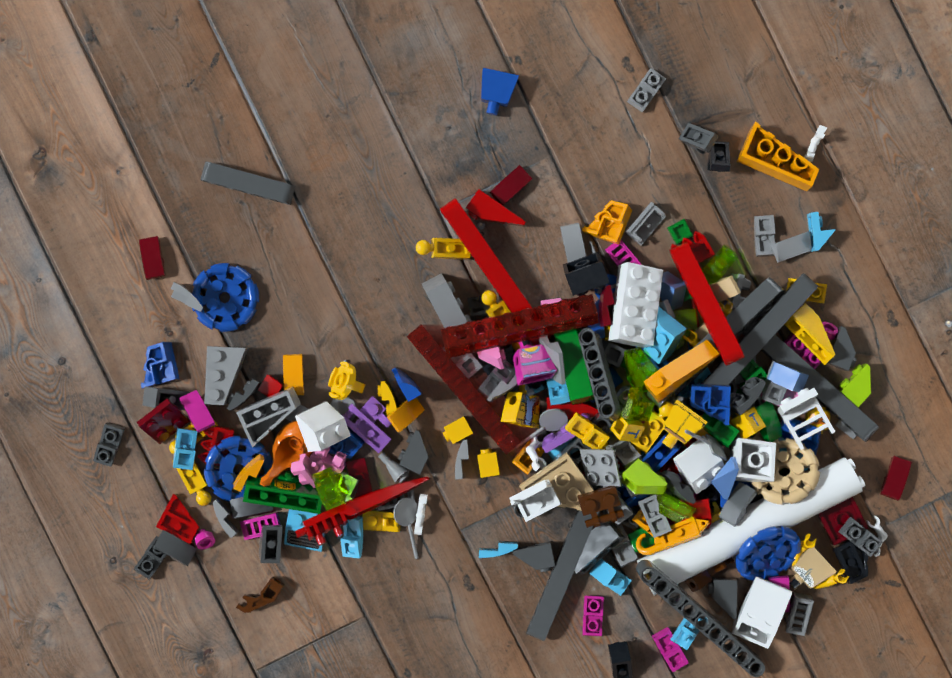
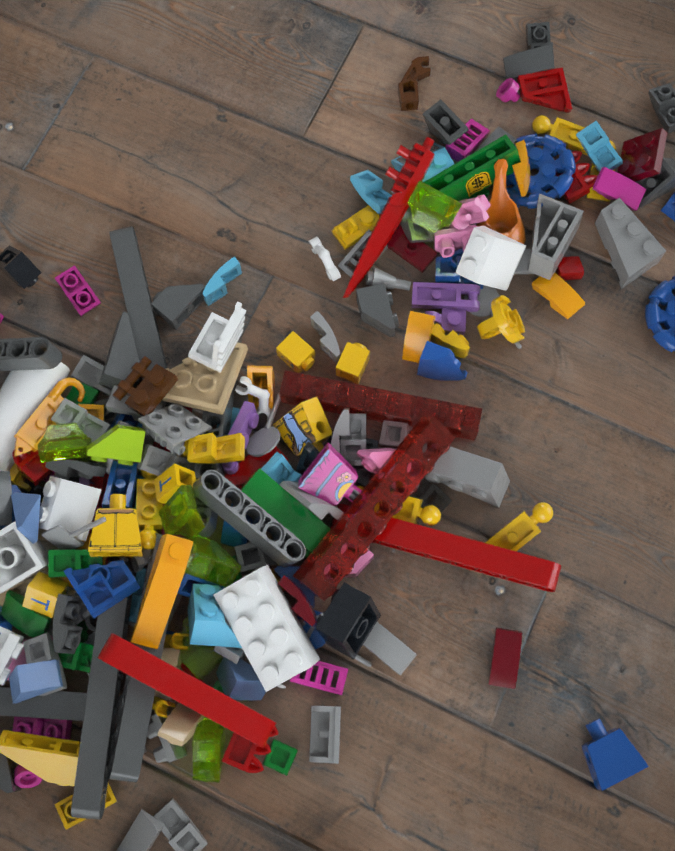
camera: 140 degrees right, 15 degrees down
light grey slope [213,498,239,538] -> none
dark grey slope [227,379,261,410] -> none
light grey piece [393,498,418,559] -> none
red slope [466,189,526,227] -> none
light orange slope [582,200,632,245] -> none
medium azure slope [589,559,632,596] -> none

